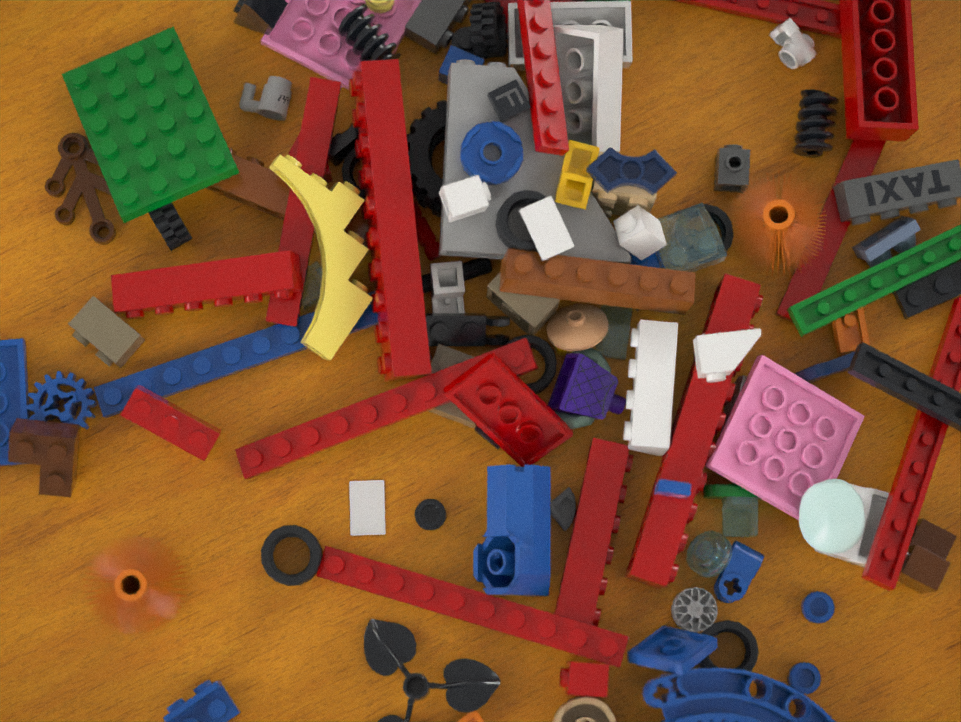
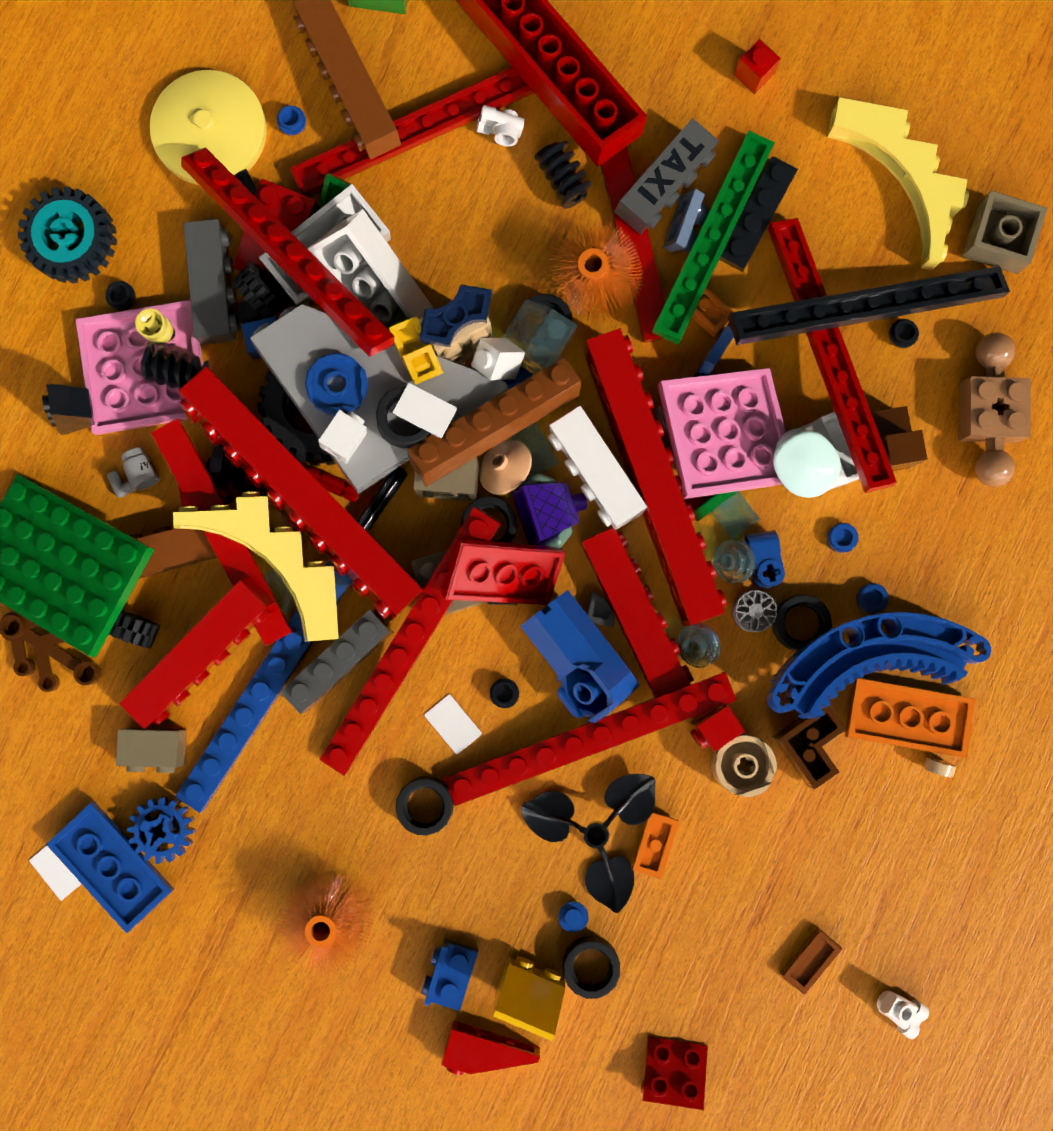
camera: 30 degrees left, 5 degrees up
reddish brown brick [8,418,80,498] -> none
red brick [120,385,221,461] -> none
black hinge [425,313,510,346] -> none
white slope [430,261,465,313] -> none
black tile [487,79,531,123] -> none
blue tile [627,625,718,675] -> none
blue tile [654,479,691,499] -> none
white slope [693,329,761,382] -> none
dark grey brick [714,144,750,193] -> none
none -> dark grey brick [280,610,394,714]
none -> clear light blue plate [677,623,721,668]

